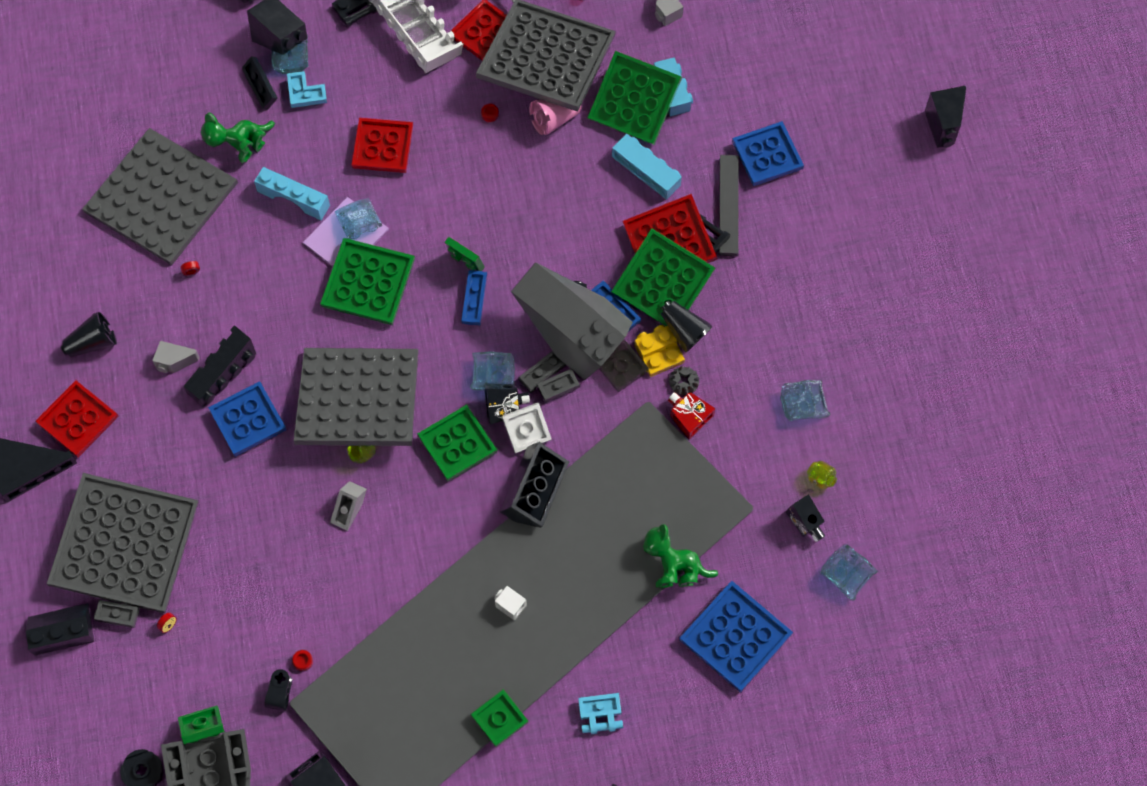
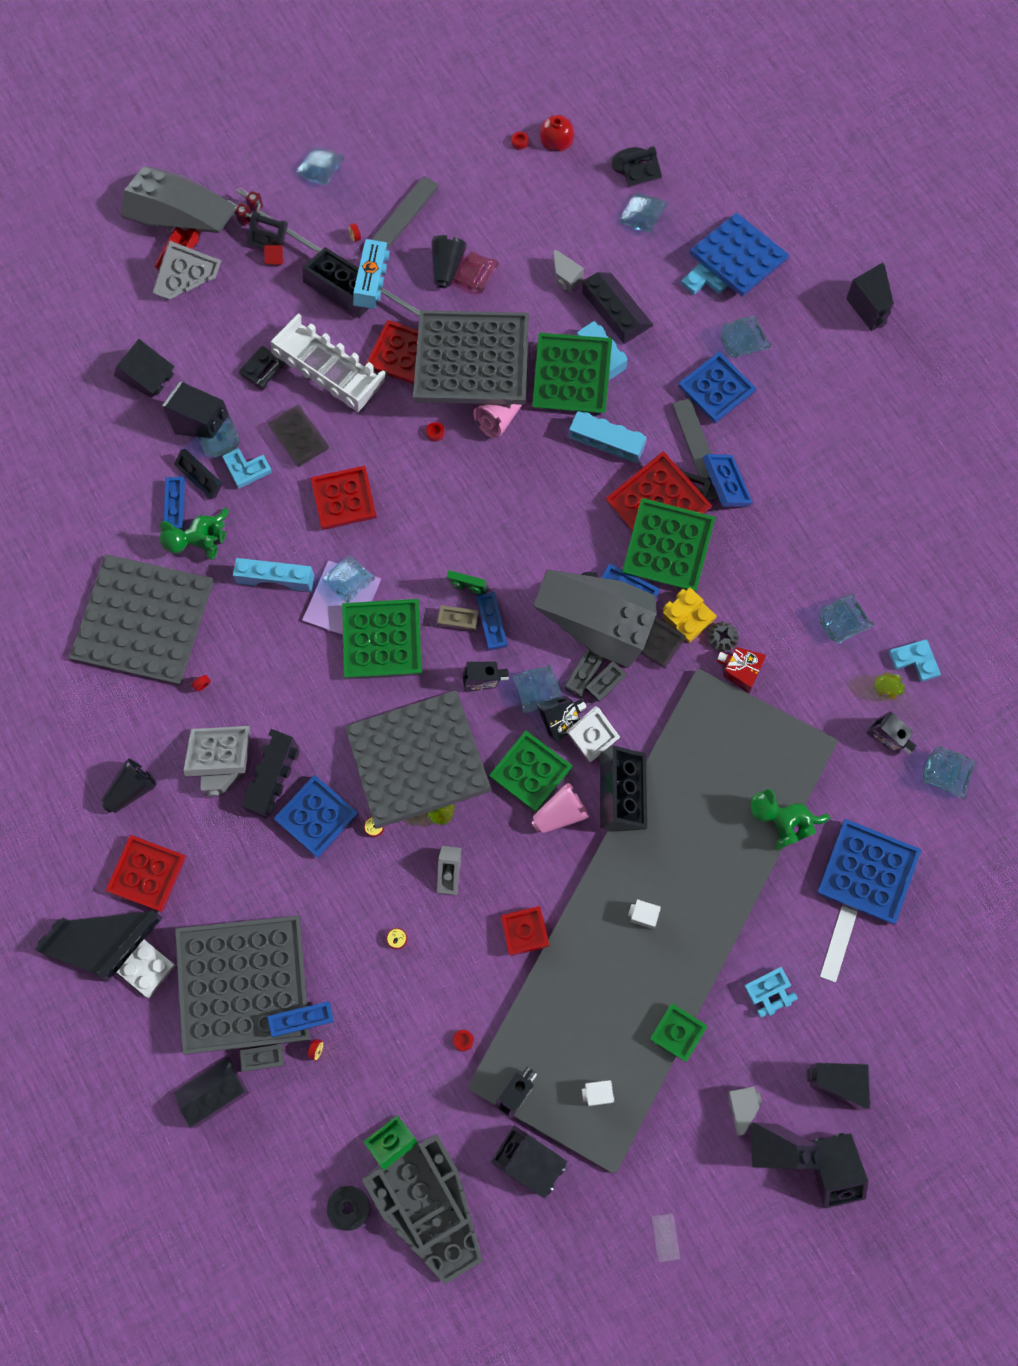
camera: 15 degrees left, 5 degrees up
black piece [264,669,292,711] -> none
black cone [660,301,713,352] -> none
none -> white plate [117,940,176,998]
none -> blue plate [164,477,185,531]
none -> light grey plate [184,726,251,776]
none -> clear smoke plate [268,404,329,467]
none -> blue plate [268,1001,334,1038]
none -> light yellow tile [364,817,384,837]
none -> light yellow tile [386,928,407,950]
none -> dark tan plate [437,605,479,631]
none -> black torso [462,661,509,692]
none -> black torso [495,1067,537,1119]
none -> red plate [501,906,550,957]
none -> bright pink cone [532,783,589,833]
none -> black slope [582,272,653,344]
none -> white brick [582,1080,614,1106]
none -> medium azure plate [681,263,728,295]
none -> blue plate [689,212,789,297]
none -> blue plate [702,454,753,507]
none -> clear light blue slope [721,316,771,358]
none -> white sticker [820,906,858,982]
none -> medium azure plate [889,639,941,682]

